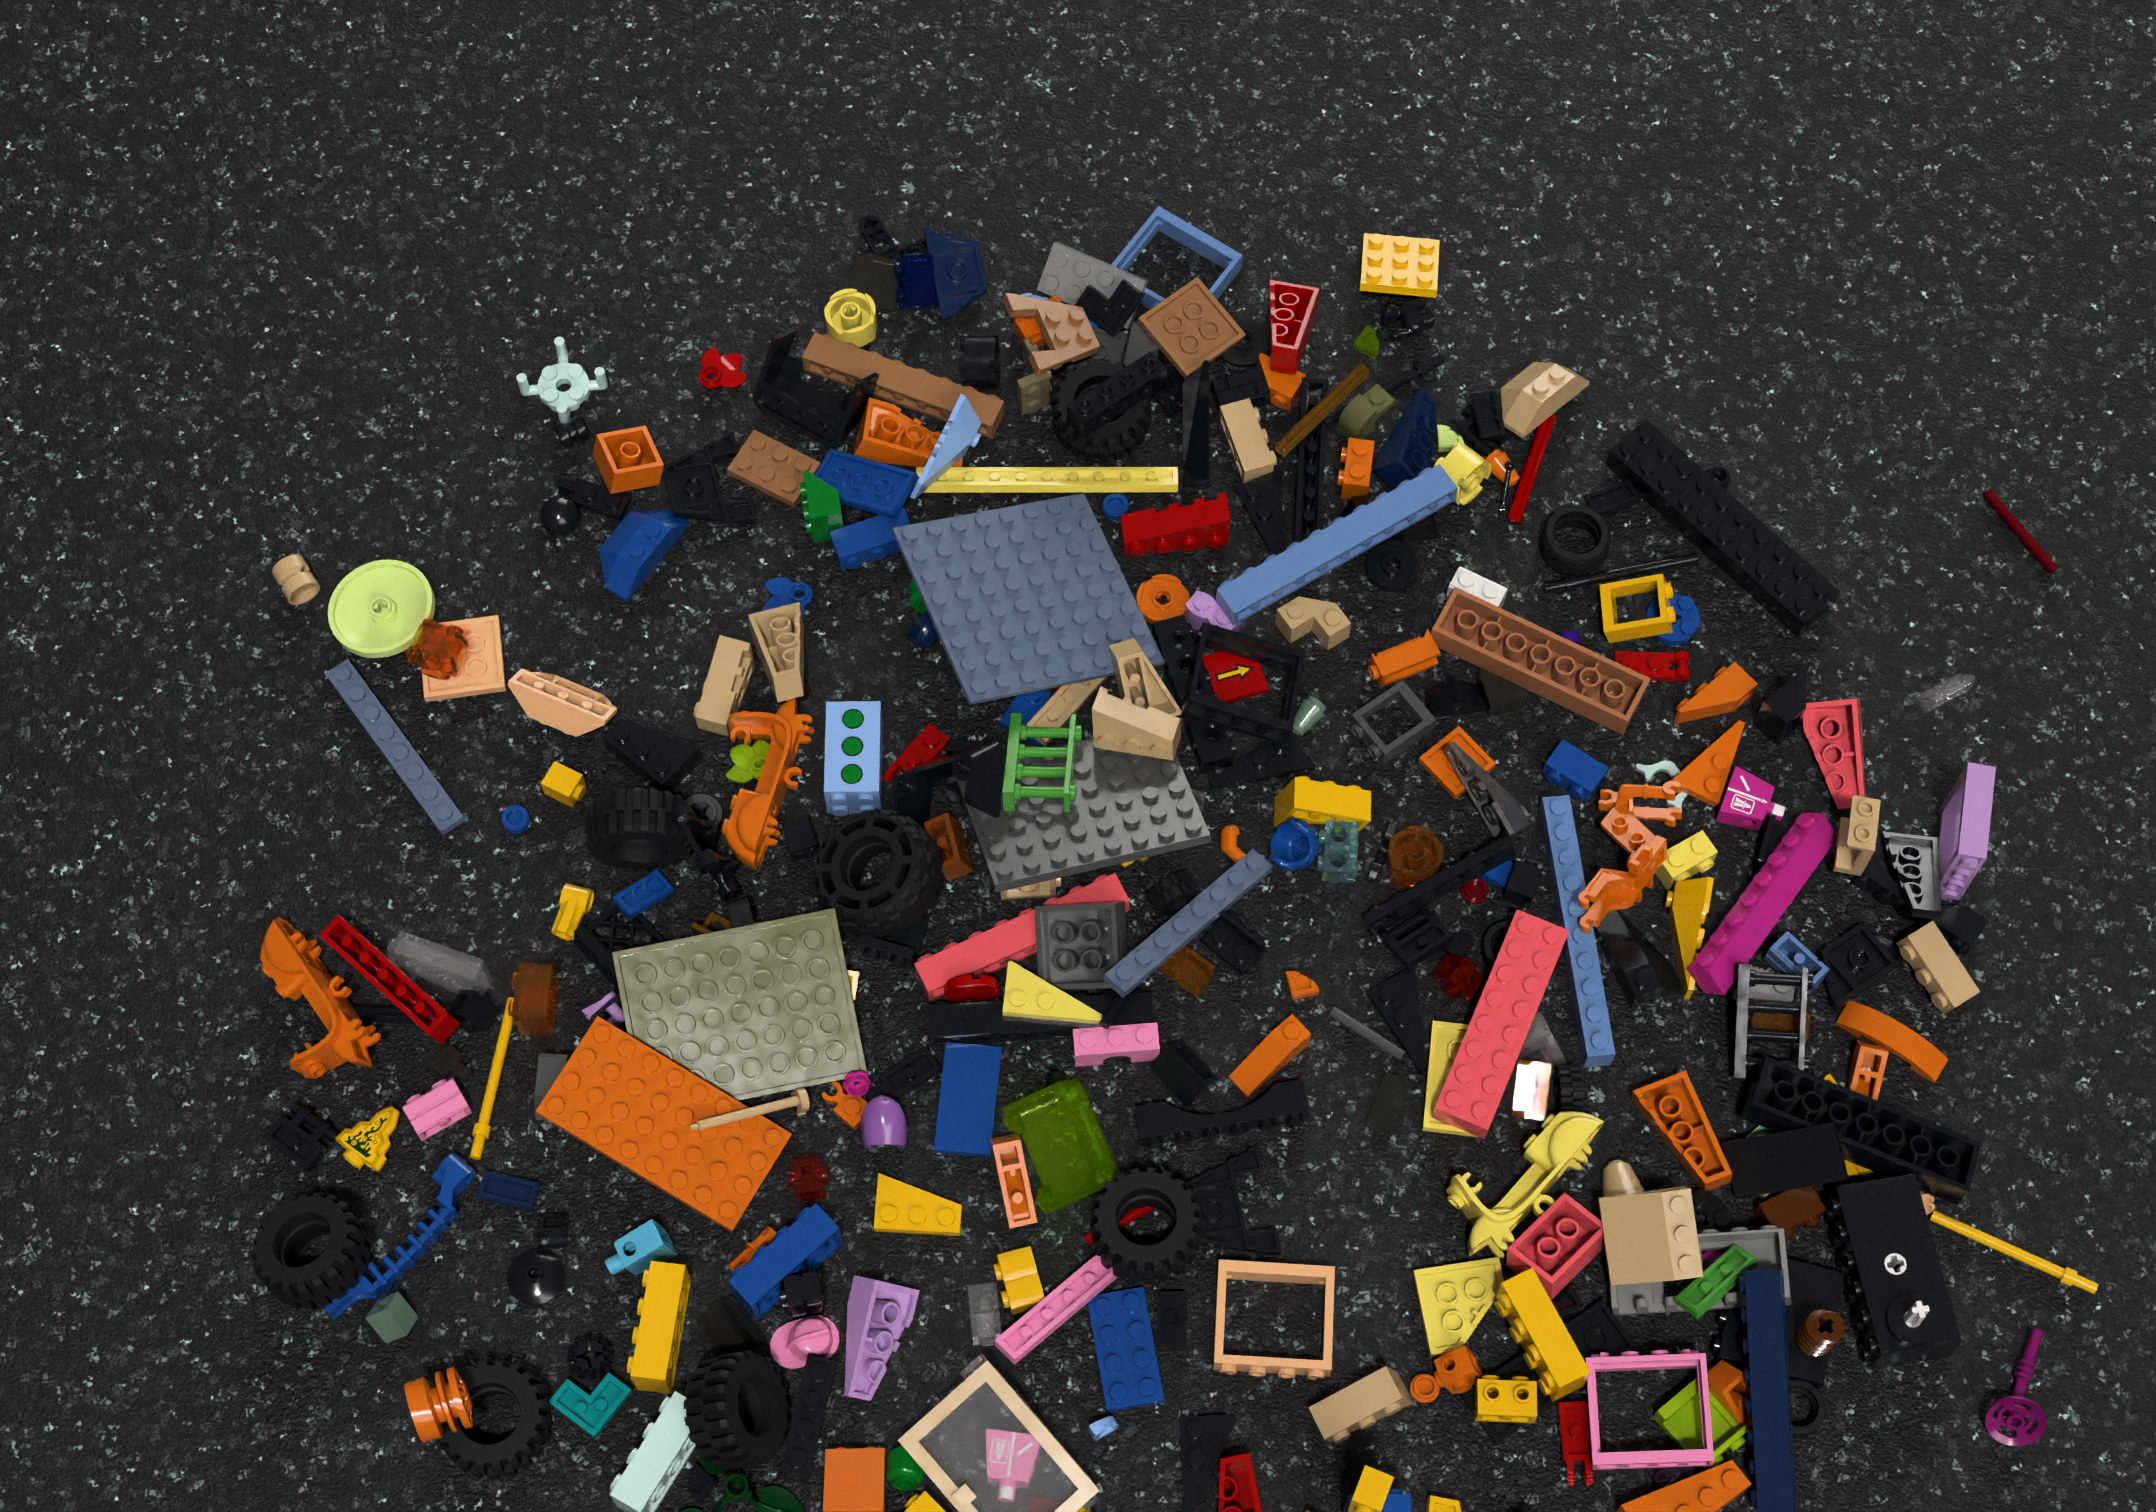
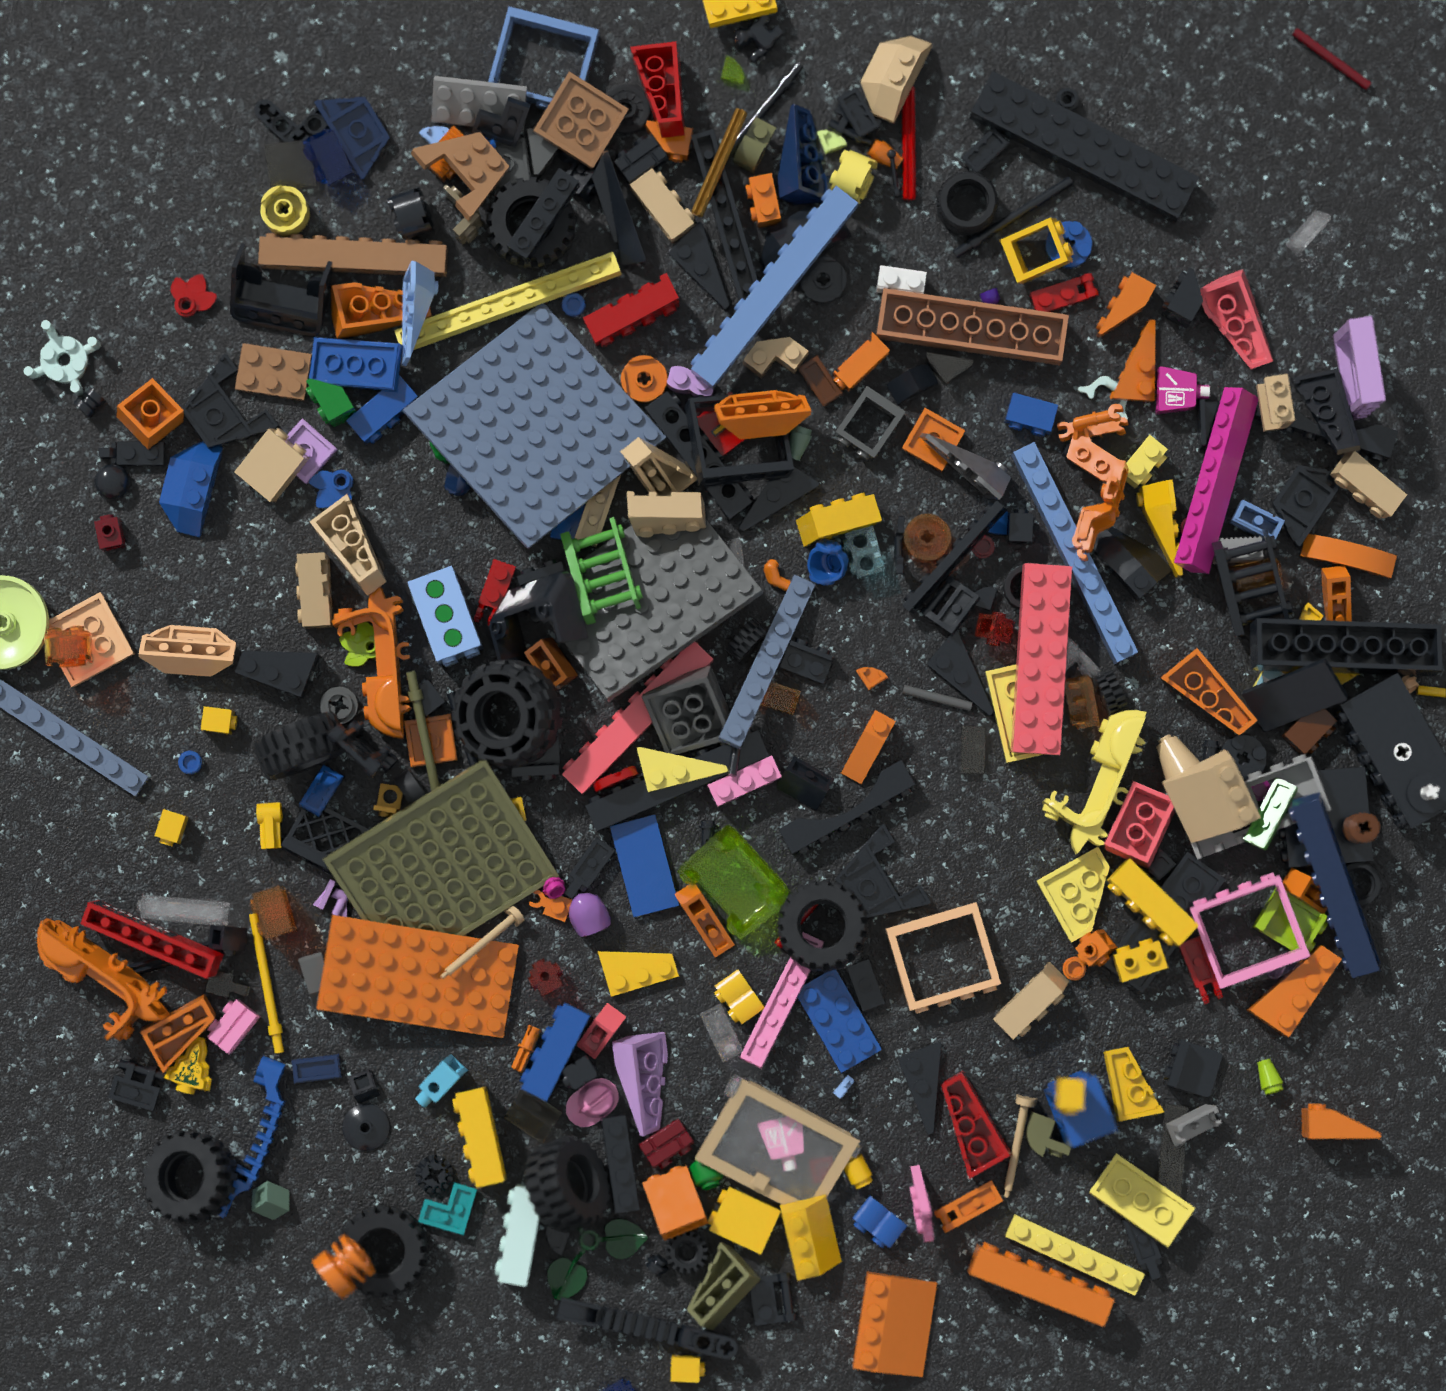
camera: 20 degrees left, 20 degrees up
none -> dark red brick [94,514,126,551]
none -> orange wedge [140,994,216,1073]
none -> yellow brick [155,809,189,847]
none -> tan brick [235,428,310,502]
none -> lavender tile [287,419,337,484]
none -> orange tile [404,714,458,768]
none -> olive bar [406,671,440,791]
none -> coral slope [576,1003,626,1059]
none -> dark red brick [639,1118,694,1169]
none -> orange wedge [714,390,811,439]
none -> reddish brown tile [798,356,843,408]

